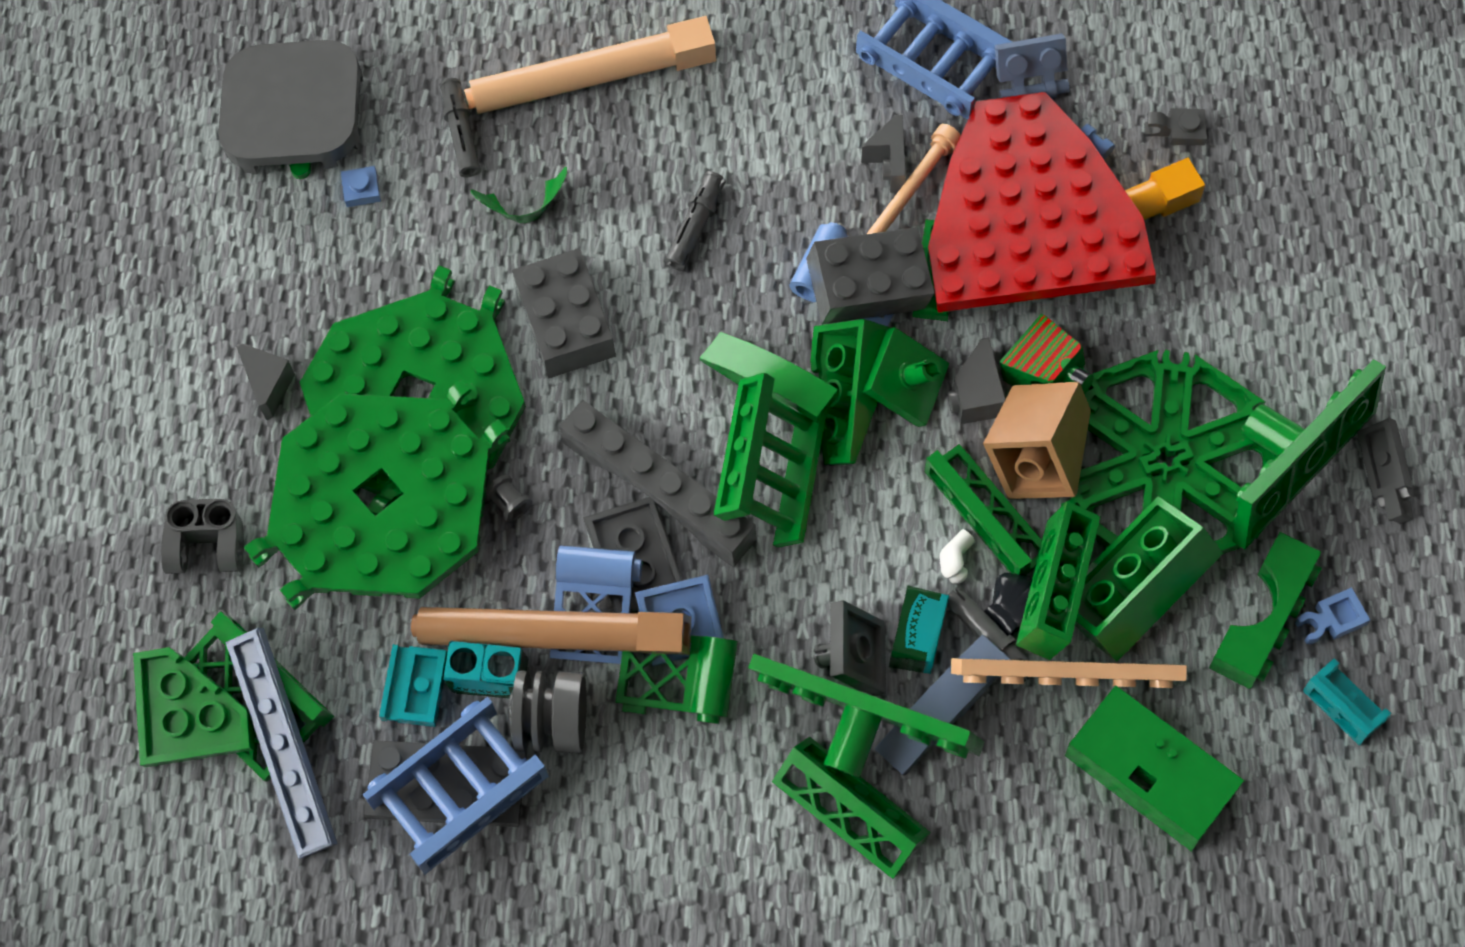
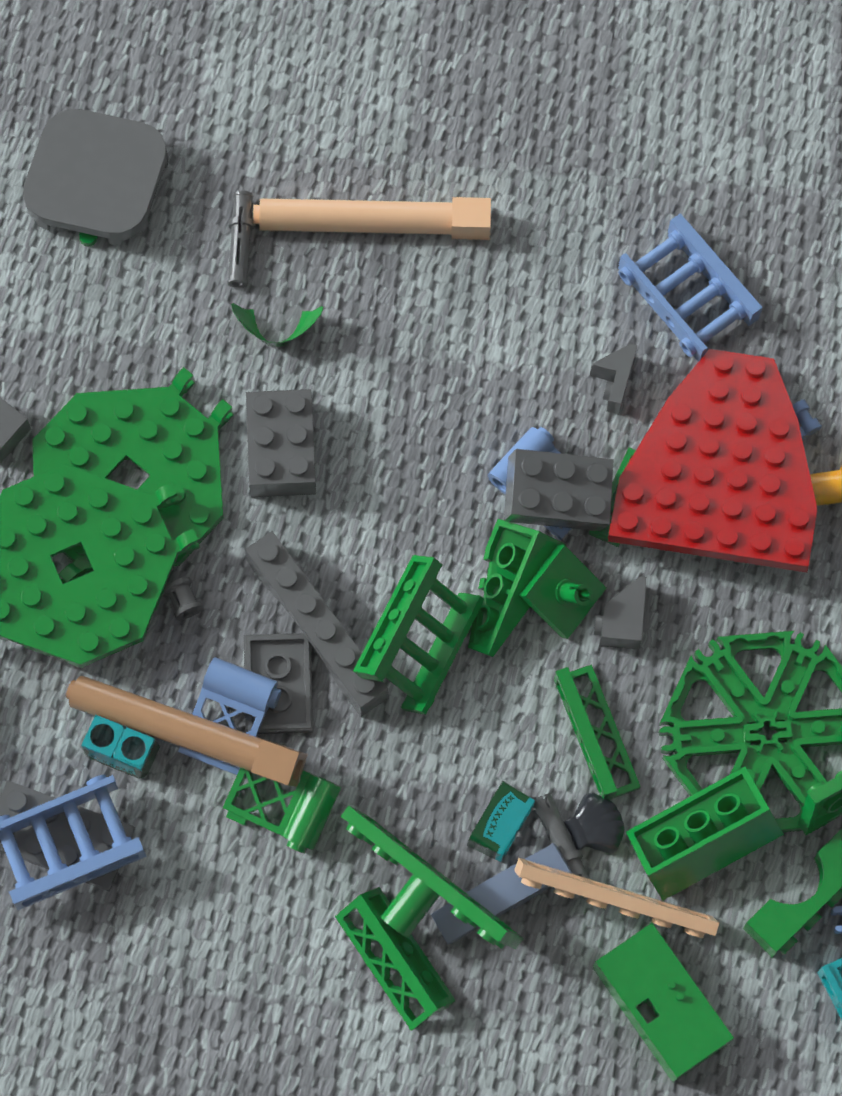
camera: 10 degrees right, 5 degrees up
medium blue plate [341,166,381,207] -> none
teal plate [379,644,448,727] -> none
dark grey wheel [509,671,587,753] -> none
medium blue tile [635,575,724,666] -> none
dark grey pin [664,171,726,271] -> none
green slope [700,332,838,423] -> none
dark grey tile [813,600,886,696] -> none
light nougat piece [867,124,961,234] -> none
white arm [940,529,975,584] -> none
medium nougat slope [983,382,1091,499] -> none
sand blue plate [994,33,1069,99] -> none
green torso [1000,313,1094,393] -> none
green brick [1016,501,1101,660] -> none

